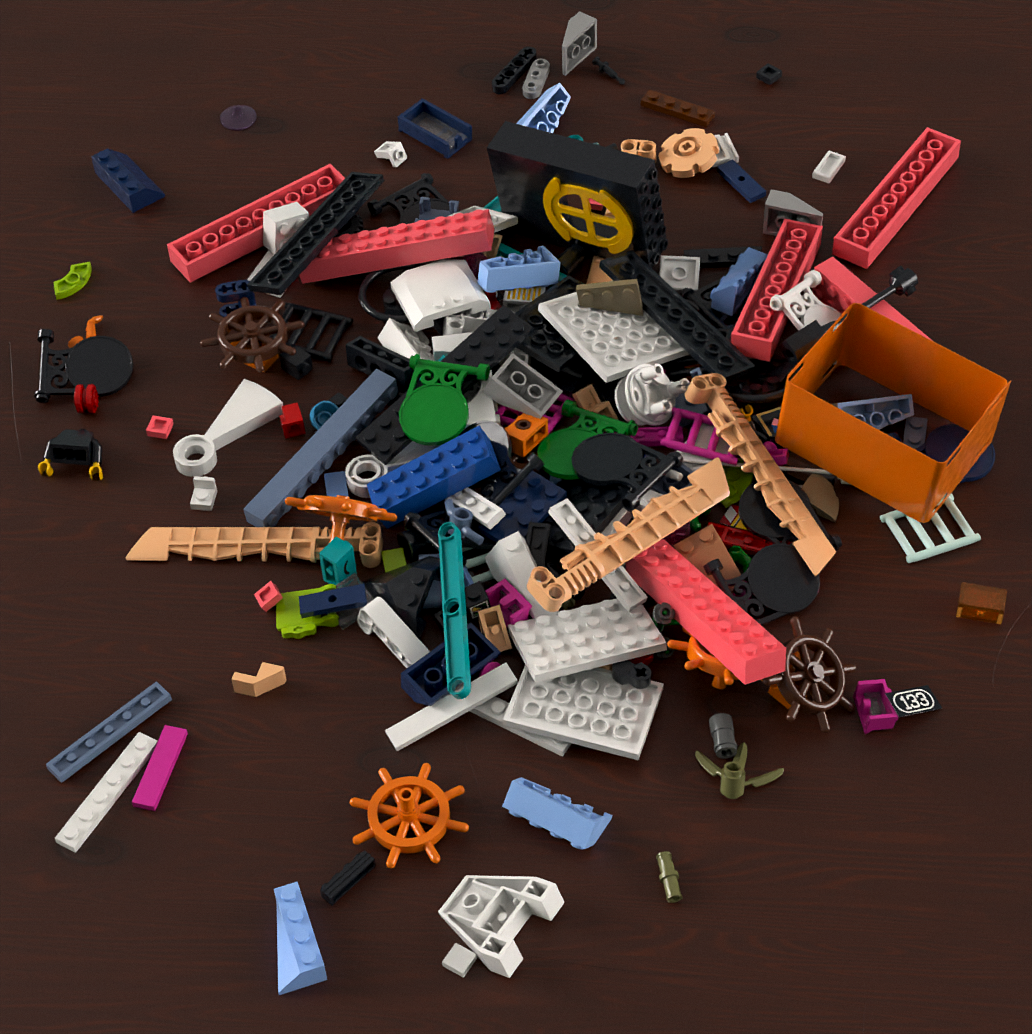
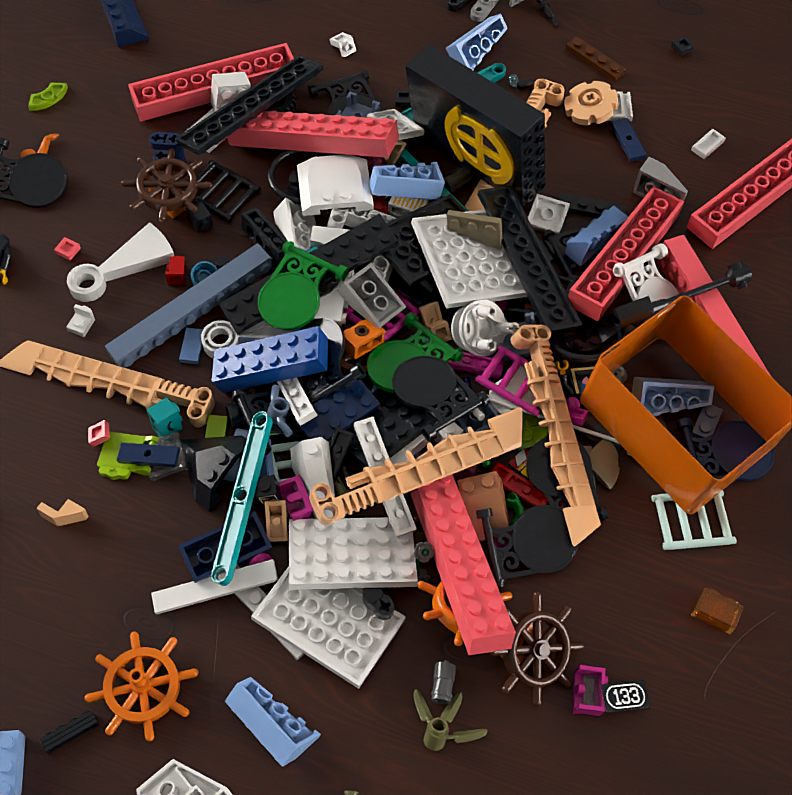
camera: 10 degrees right, 10 degrees up
red wheel [74,384,98,413] -> none
orange piece [285,495,397,543] -> none
white beam [357,597,430,668] -> none
dark blue door [398,98,472,159] -> none
none -> black plate [395,90,411,107]

